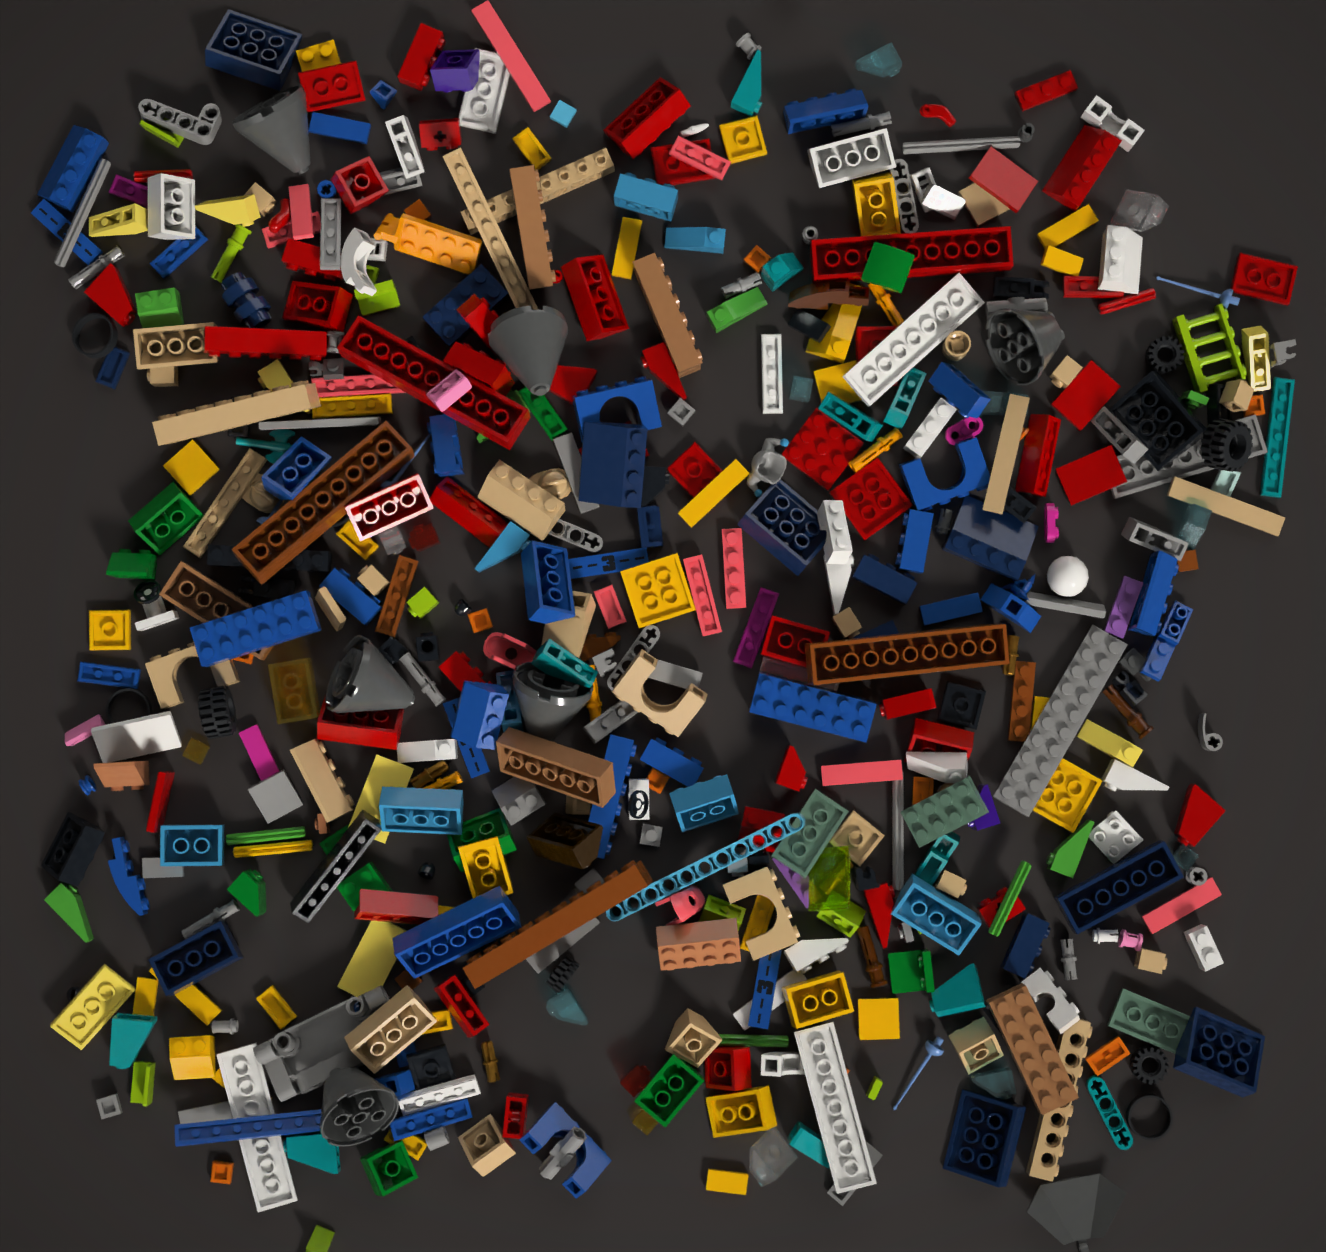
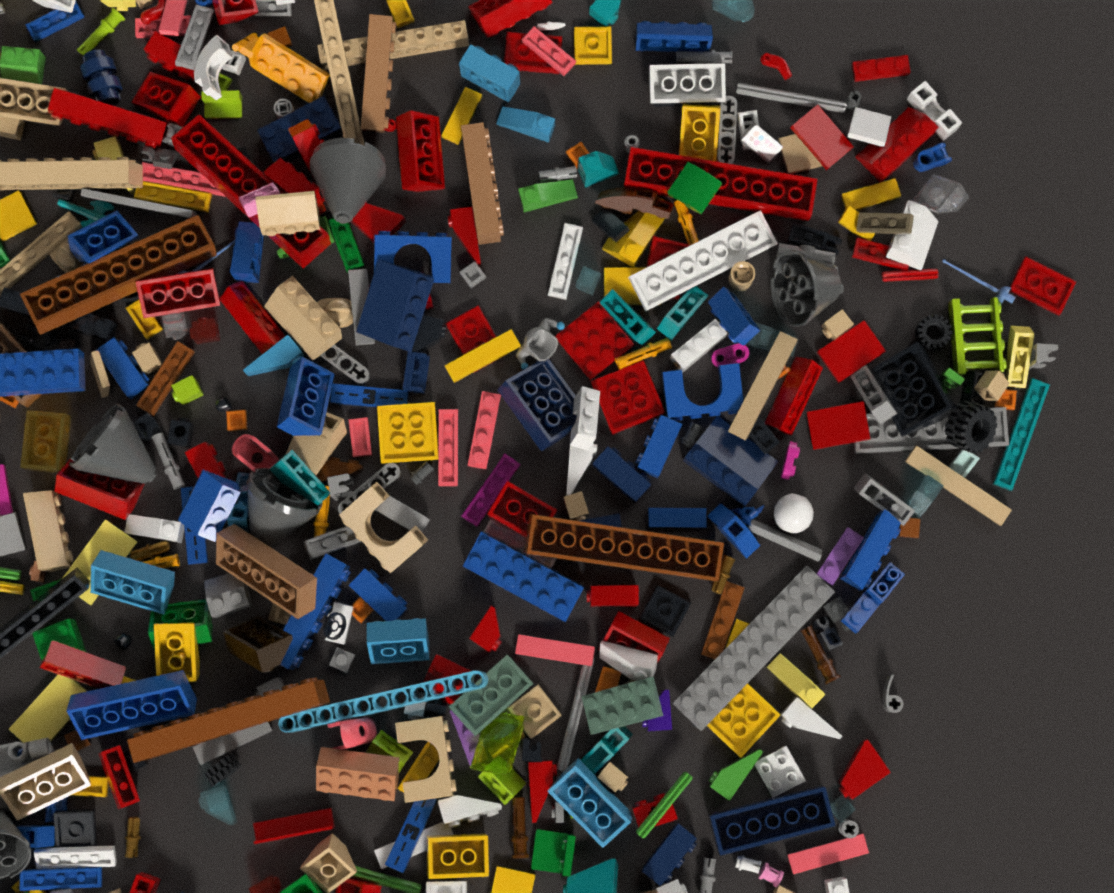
camera: 10 degrees right, 5 degrees down
none -> red panel [253,808,335,844]
none -> tan slope [255,191,320,236]
none -> light grey wheel [274,99,294,119]
none -> dark grey pin [409,461,434,485]
none -> white tile [848,107,891,147]
none -> dark tan plate [856,213,914,234]
none -> blue piece [913,143,952,172]

